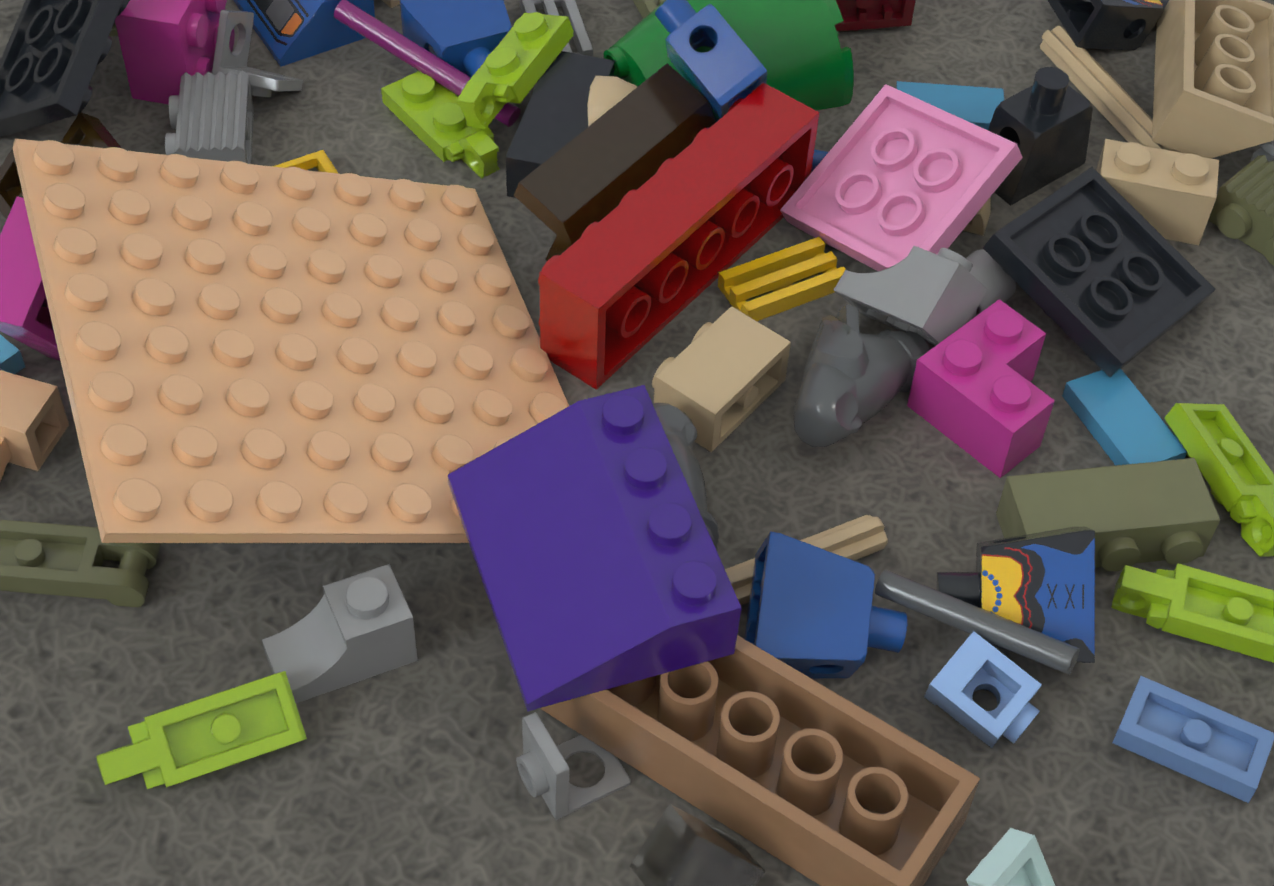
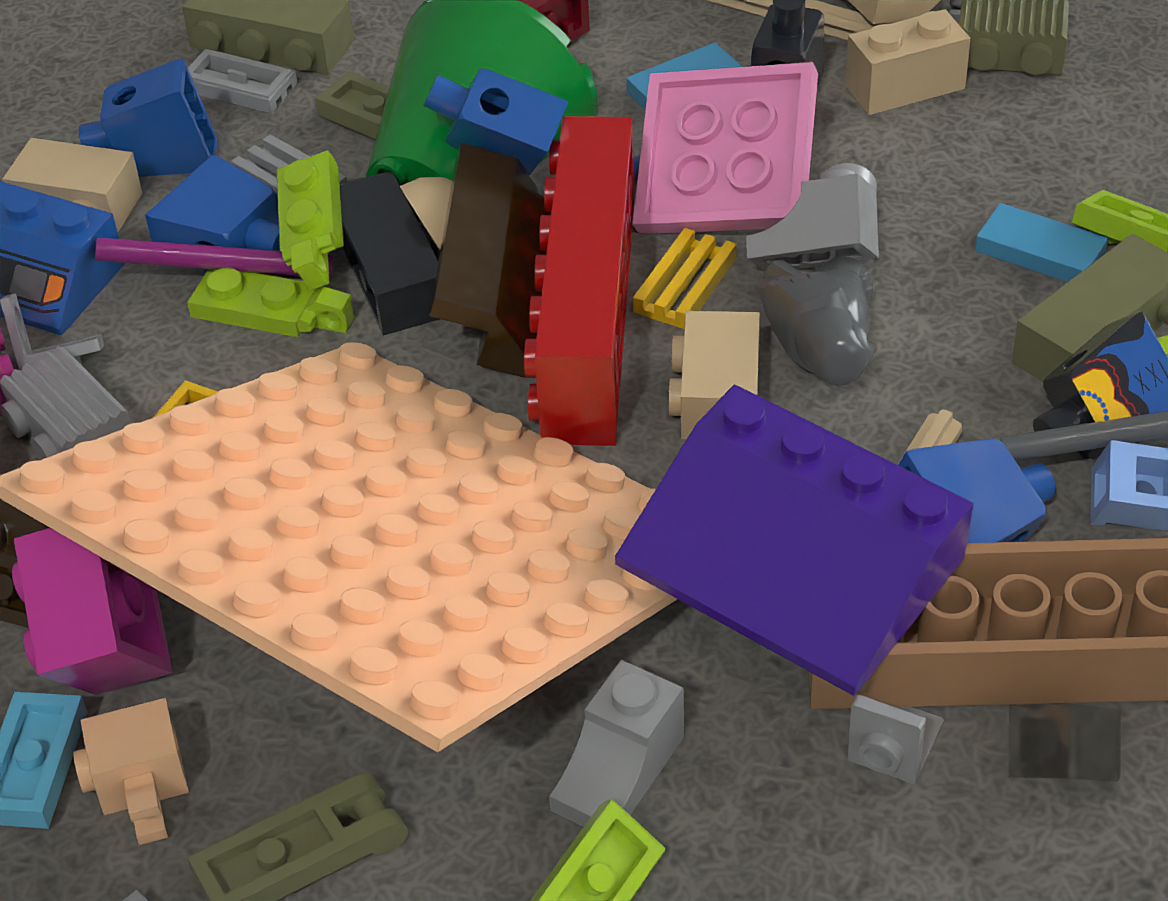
camera: 30 degrees left, 5 degrees down
dark pink brick [907,299,1055,478] -> none
black plate [983,167,1216,377] -> none

